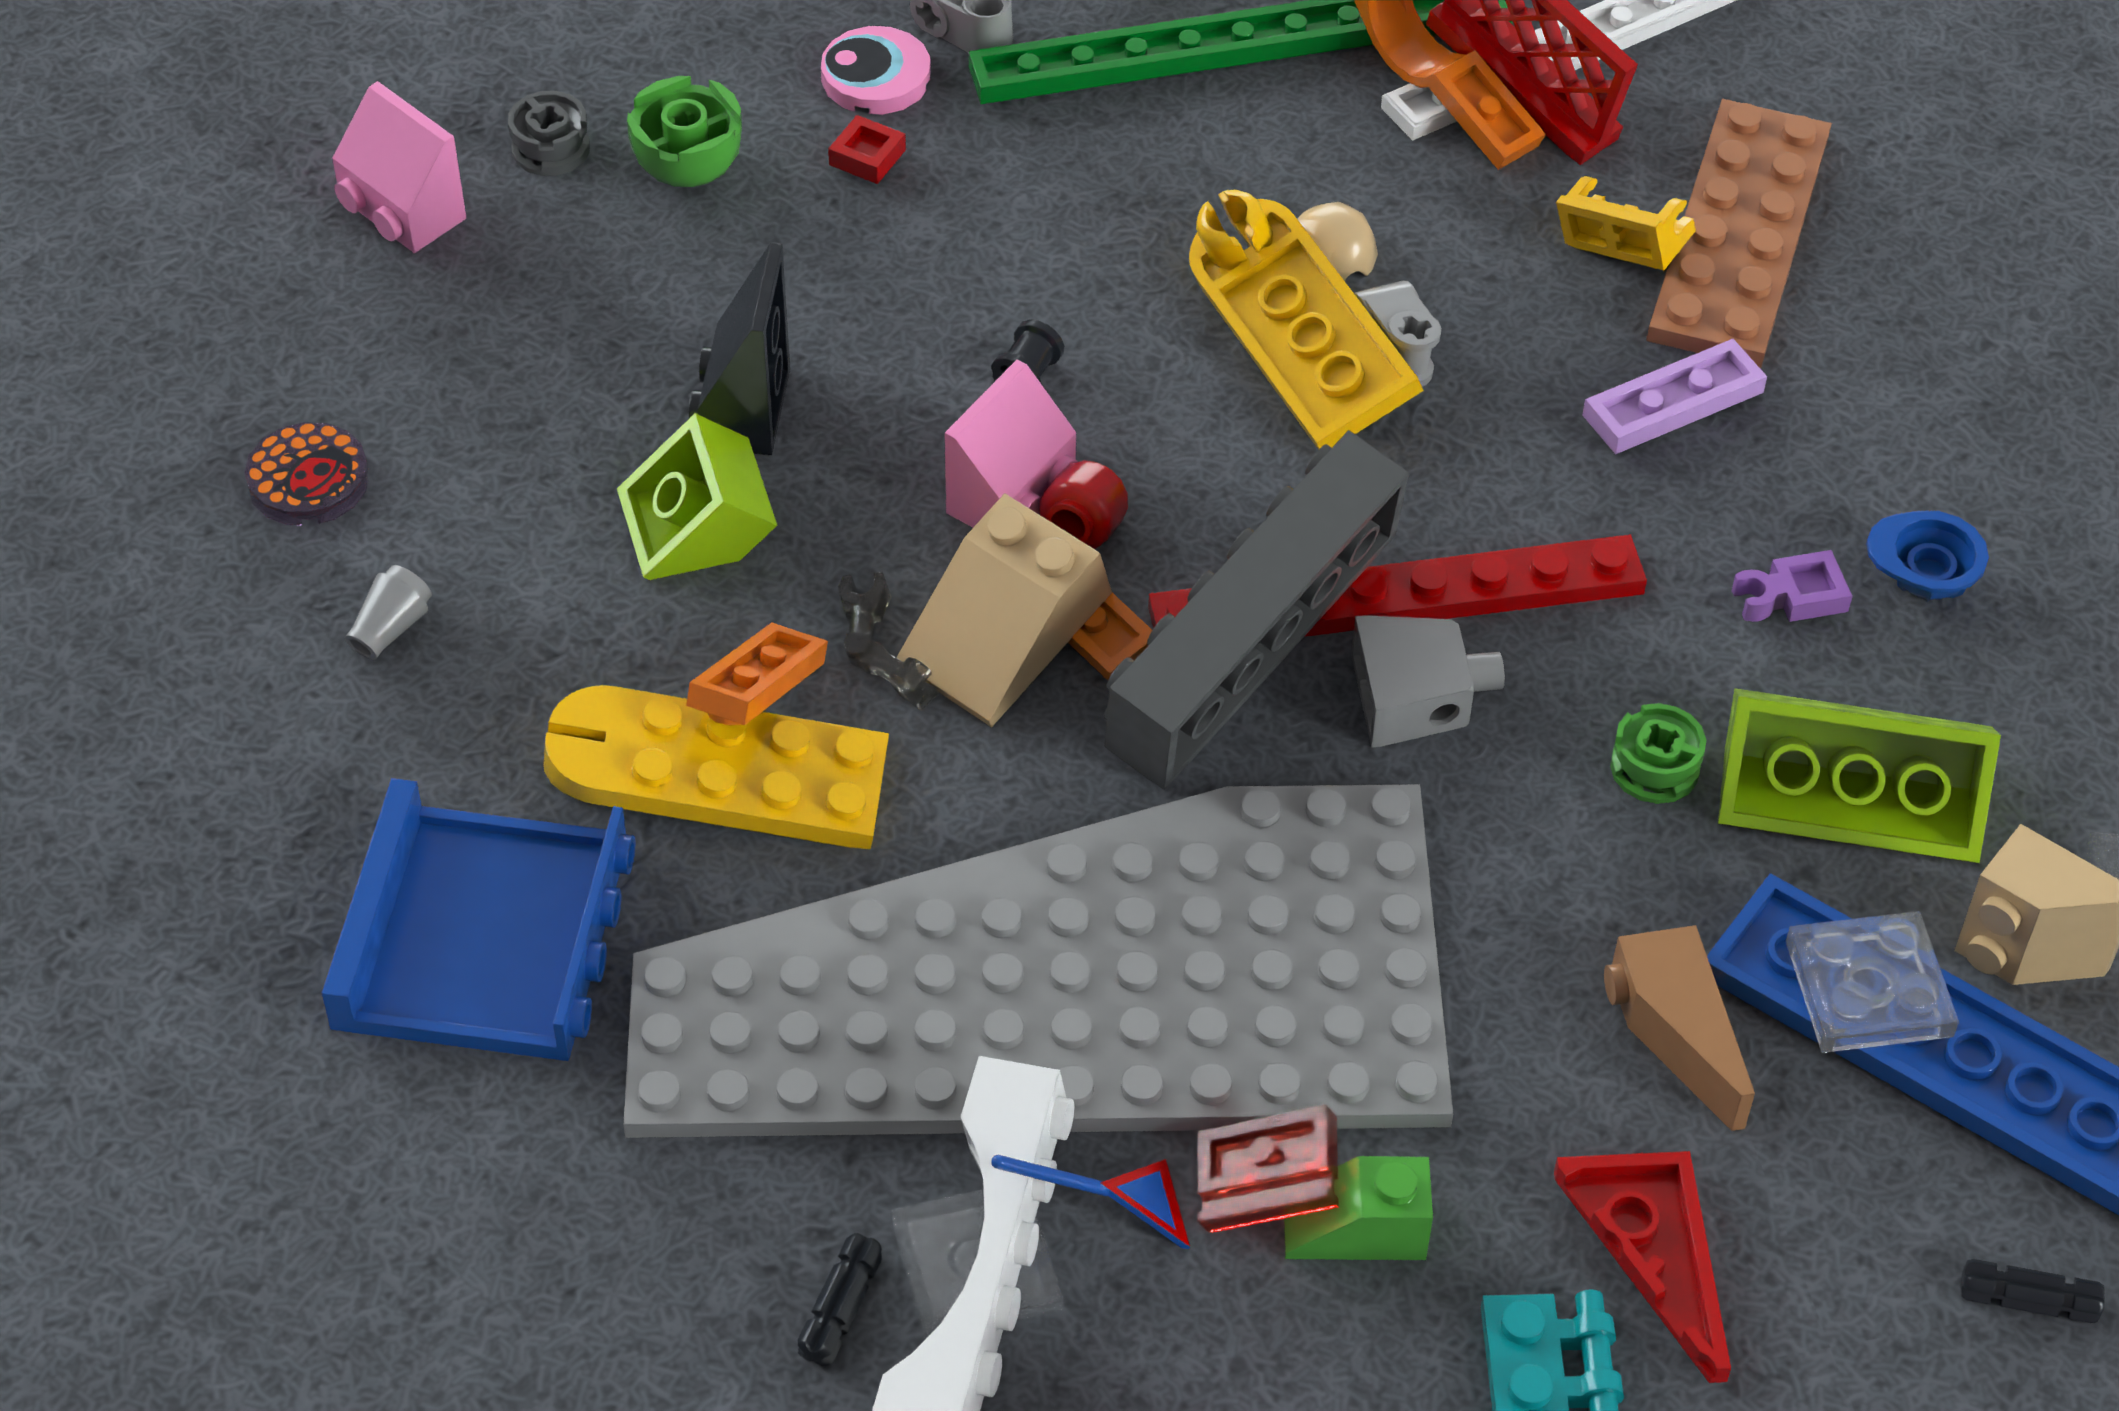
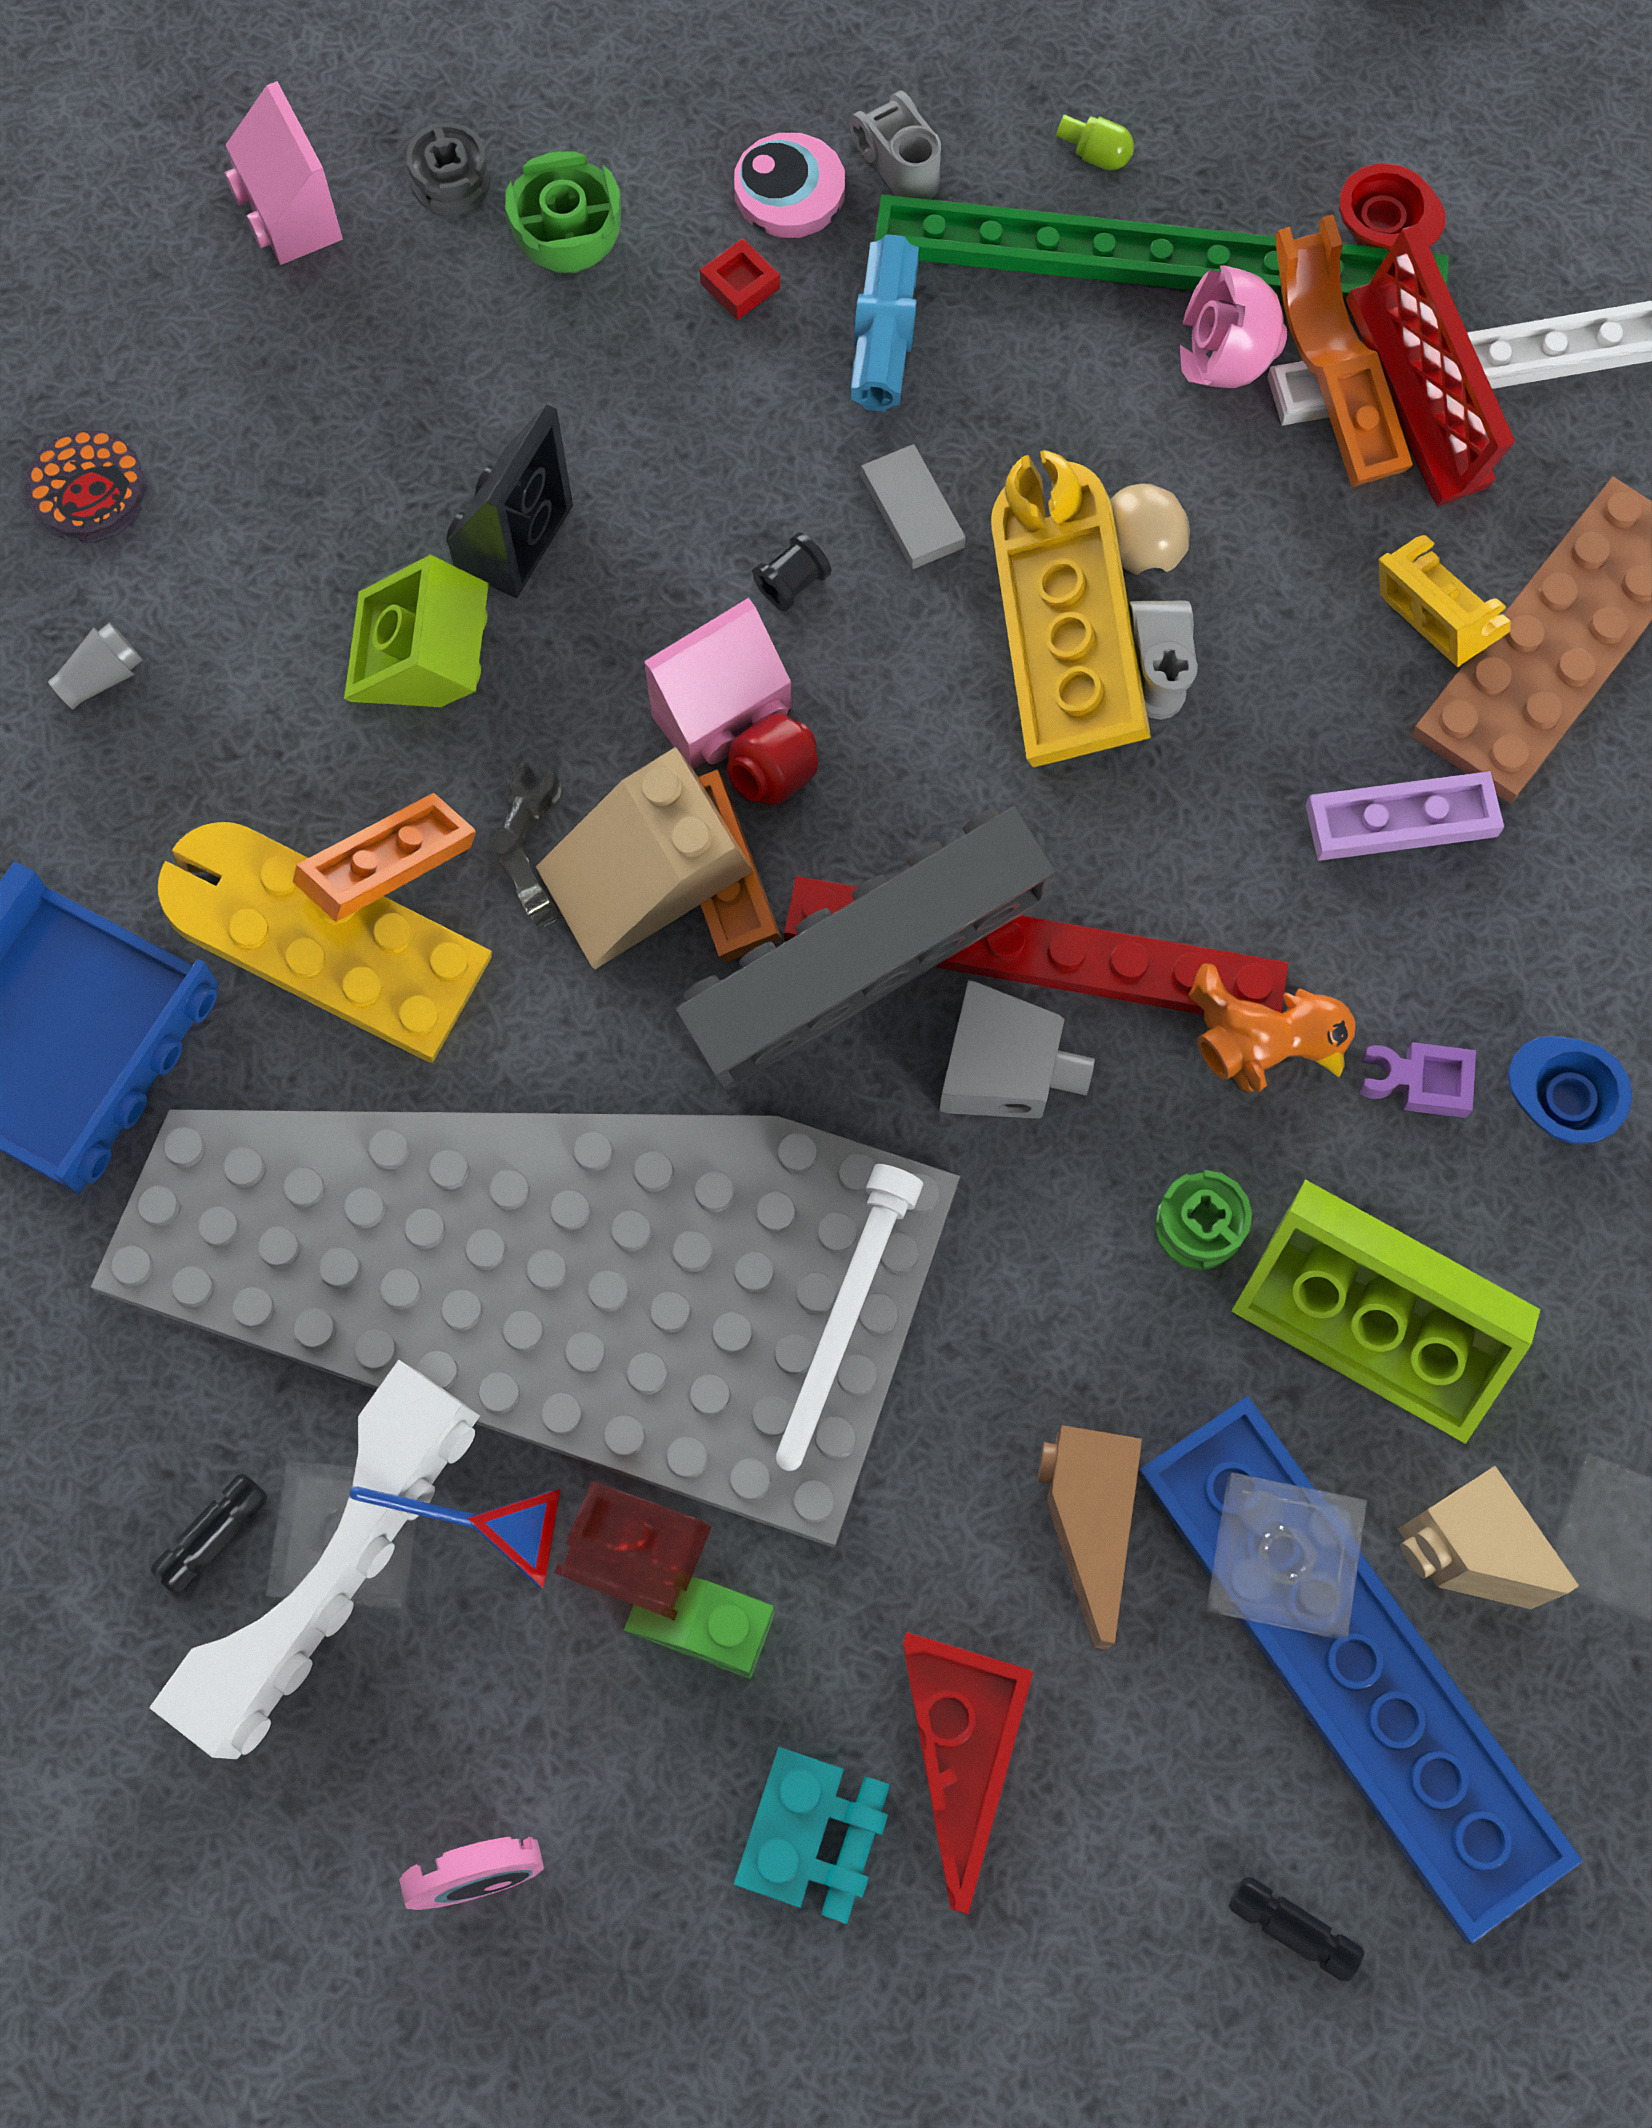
camera: 20 degrees right, 20 degrees up
none -> white piece [776,1164,923,1471]
none -> dark azure piece [850,235,919,412]
none -> light grey tile [861,444,966,570]
none -> bright pink cylinder [1180,266,1287,388]
none -> orange animal [1189,963,1356,1093]

